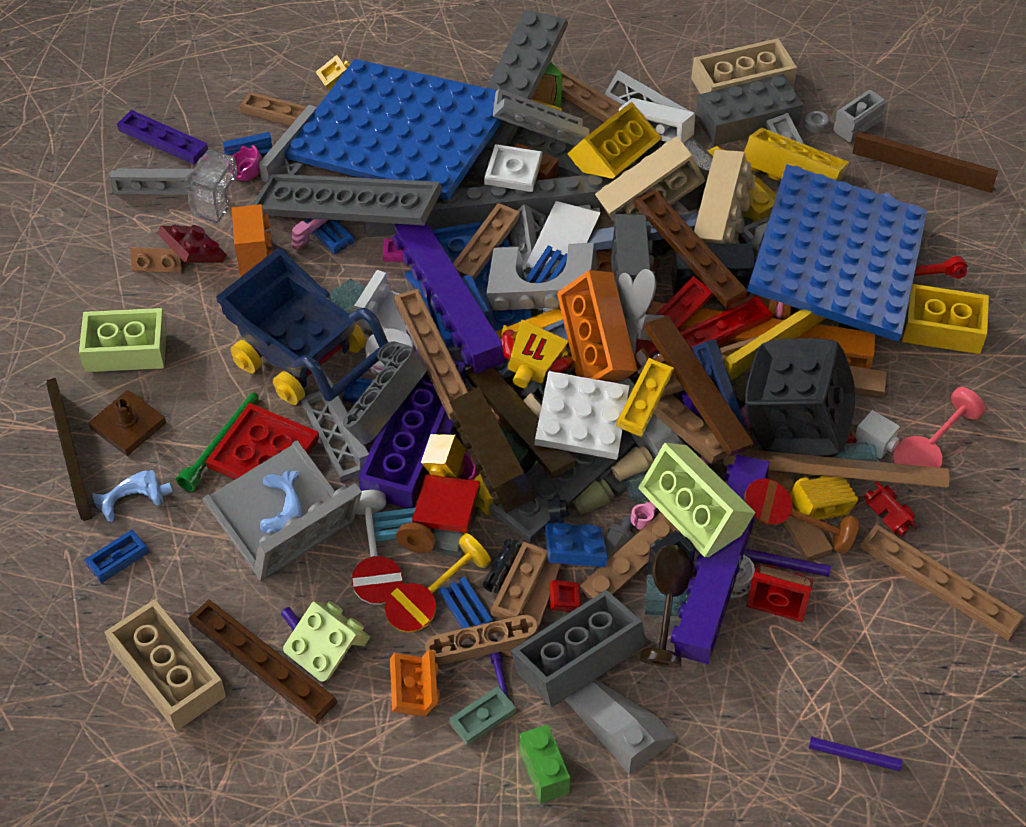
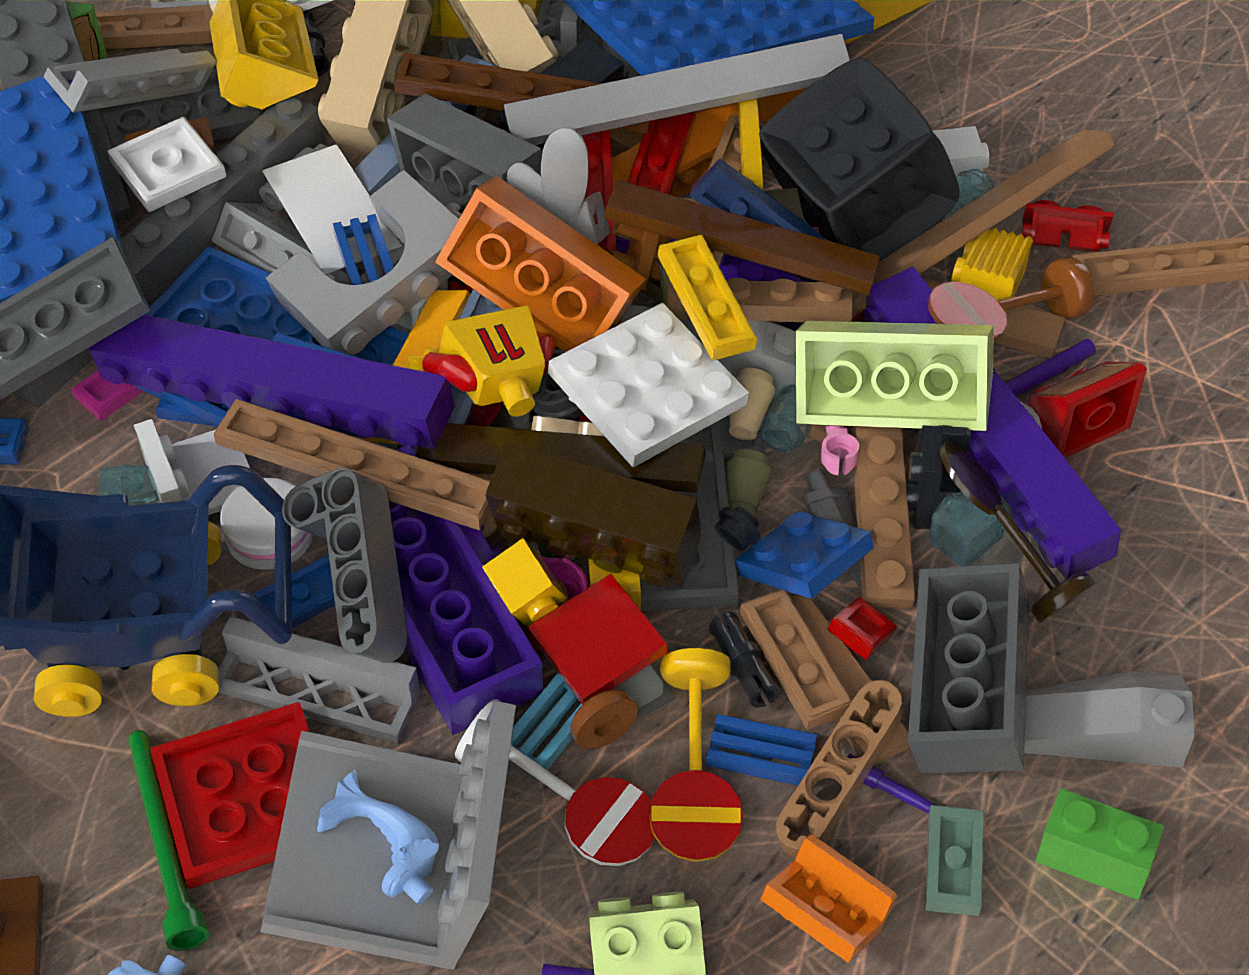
camera: 45 degrees left, 0 degrees up
medium nougat plate [453,203,520,281] -> none
coral piece [893,387,986,468] -> none
none -> light grey tile [504,34,850,145]

